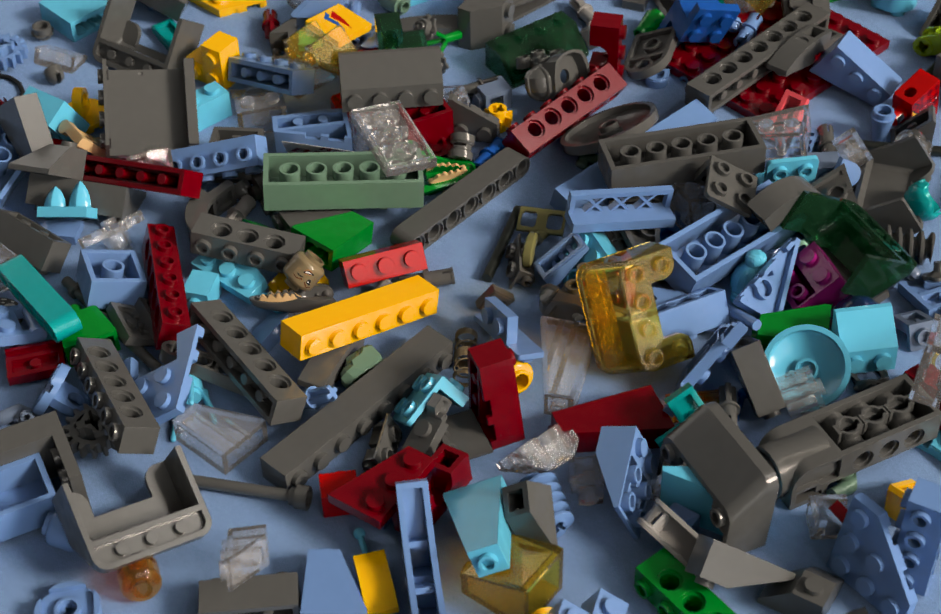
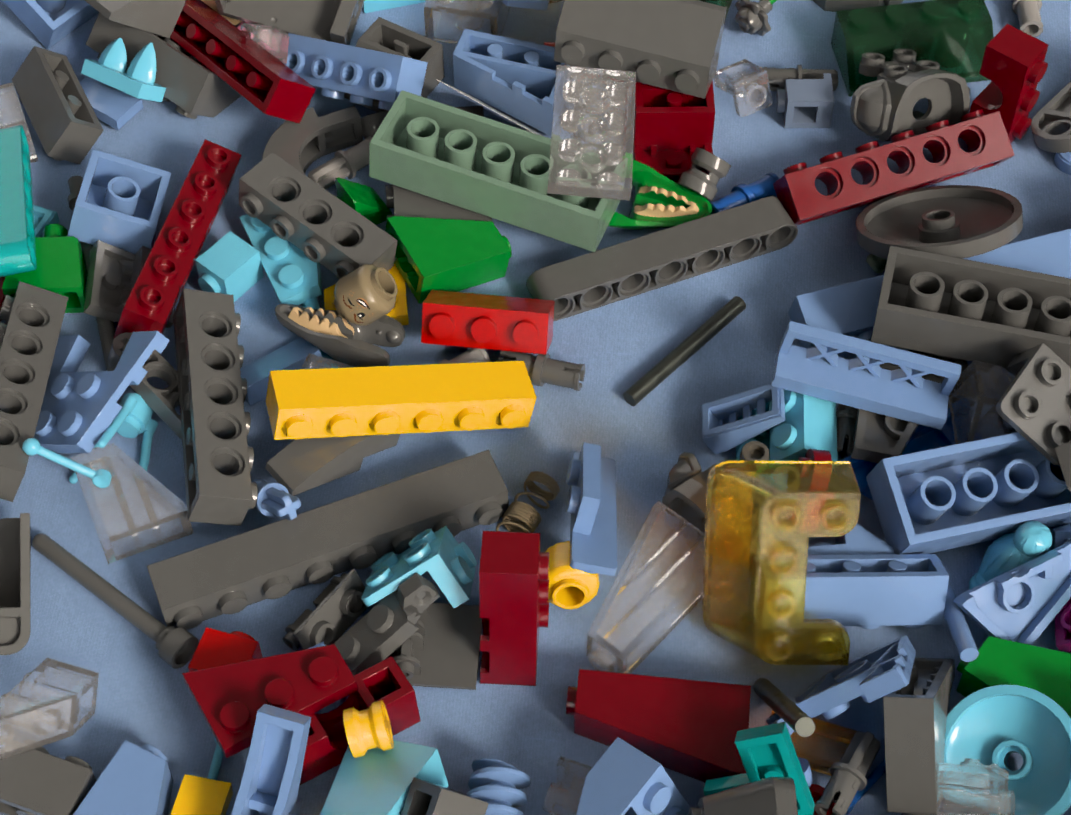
camera: 25 degrees right, 10 degrees up
clear plant [77,210,145,250] -> none
sand green rock [340,345,383,388] -> none
dark grey wing [448,93,500,143] -> none
dark grey tile [475,284,515,310] -> none
yellow gear [484,103,513,133] -> none
clear slope [496,423,579,474] -> none
dark grey hinge [505,234,535,289] -> none
olive piece [516,206,566,267] -> none
none -> medium azure hinge [22,438,112,488]
none -> yellow wheel [343,700,394,758]
none -> pearl dark grey bar [753,678,815,737]

